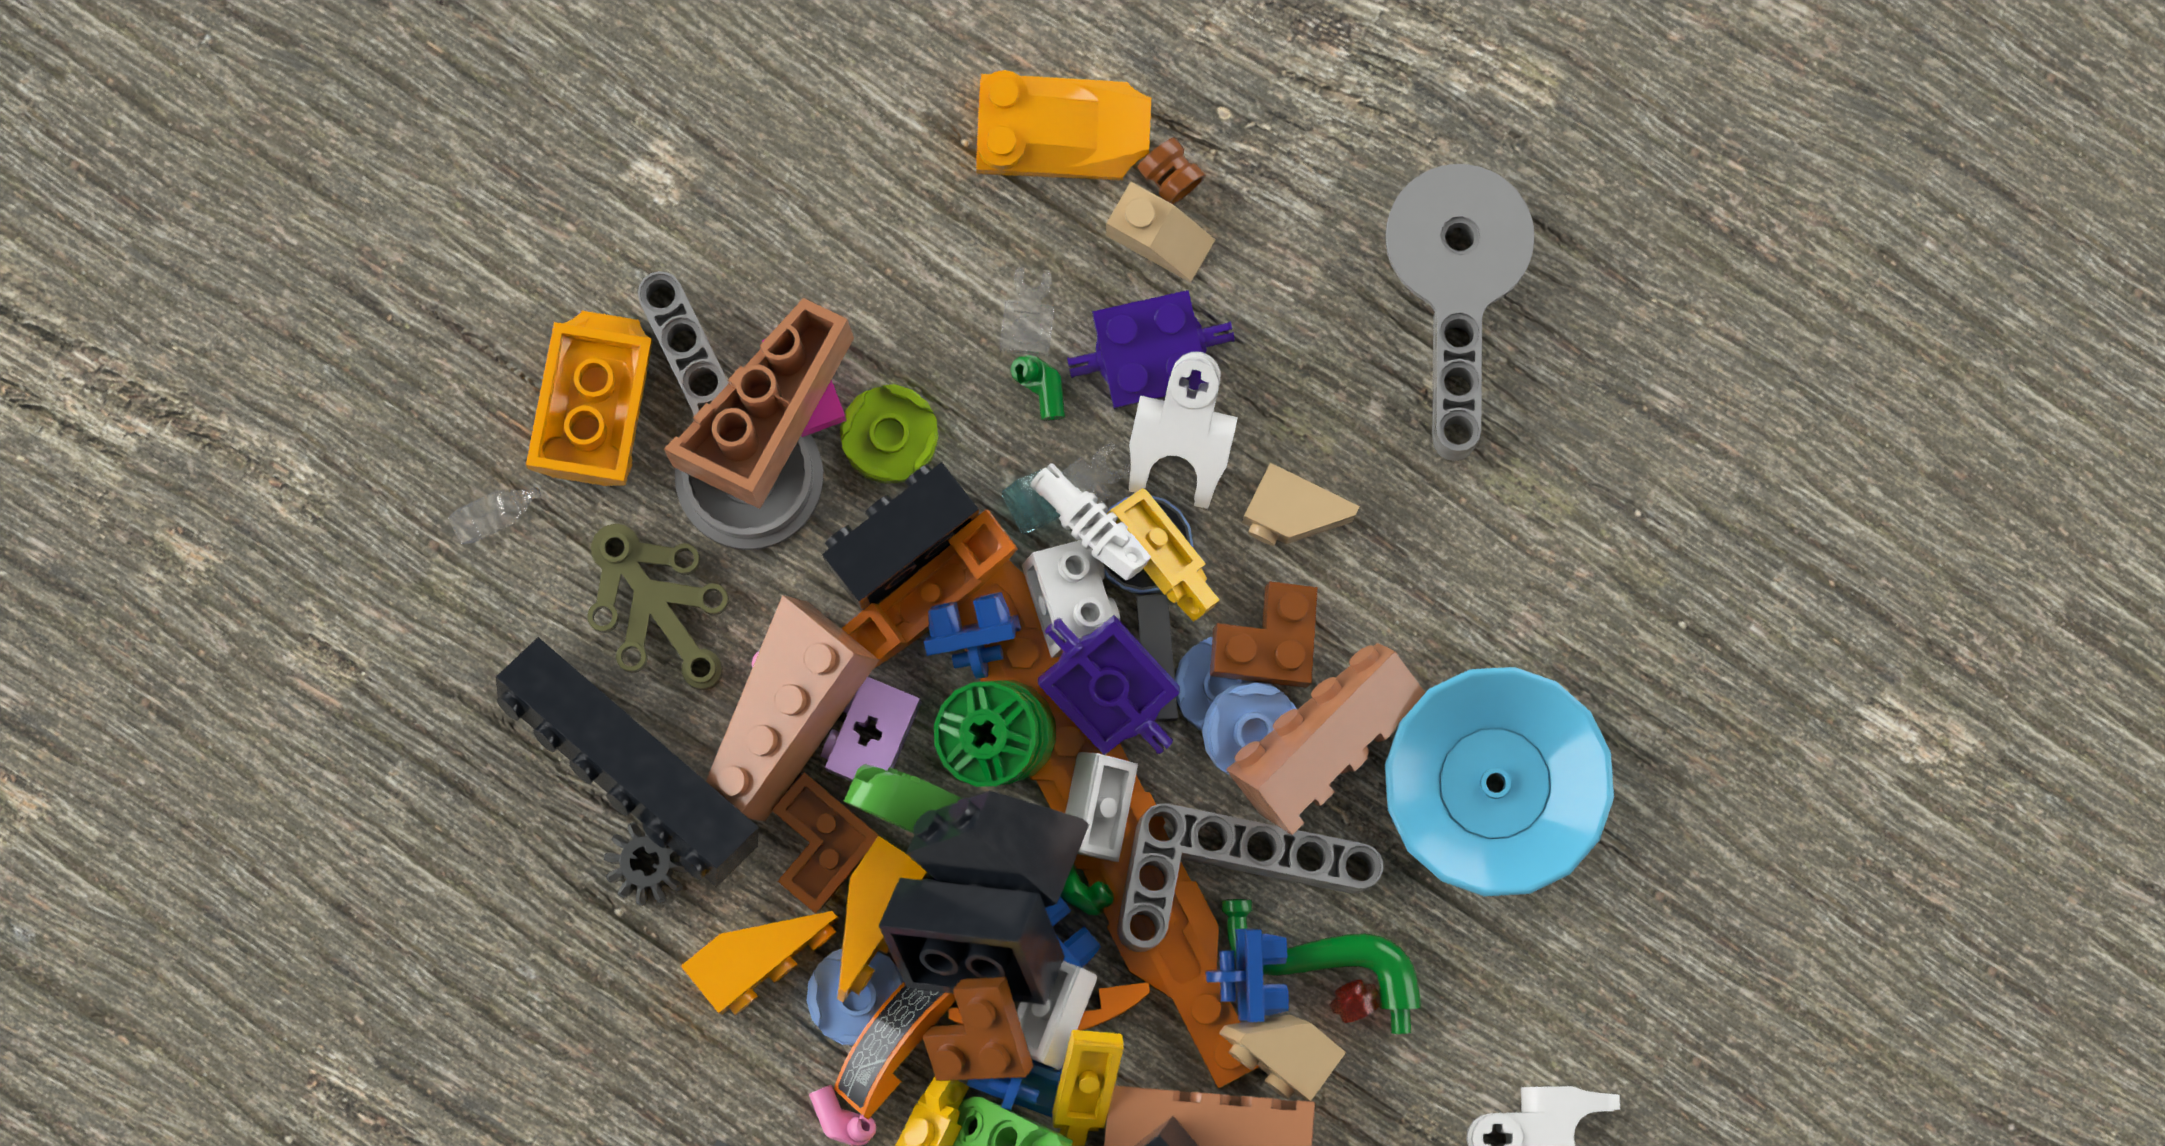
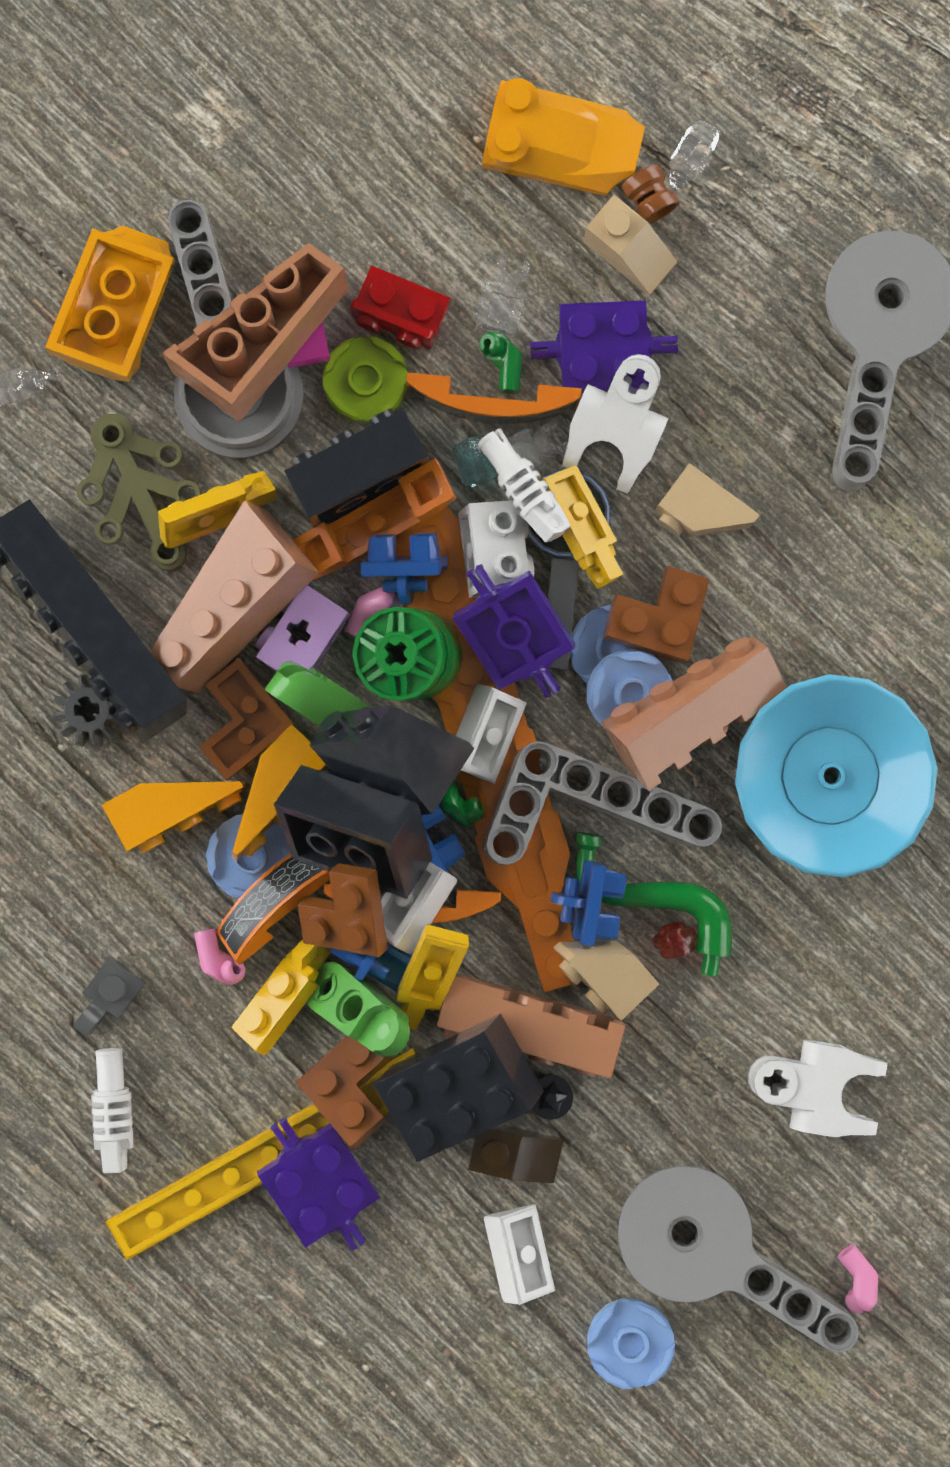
camera: 15 degrees right, 5 degrees up
none -> yellow hinge [158,471,276,549]
none -> bright pink arm [344,587,403,637]
none -> red bracket [350,265,451,350]
none -> orange slope [406,372,582,424]
none -> clear piece [667,120,719,195]

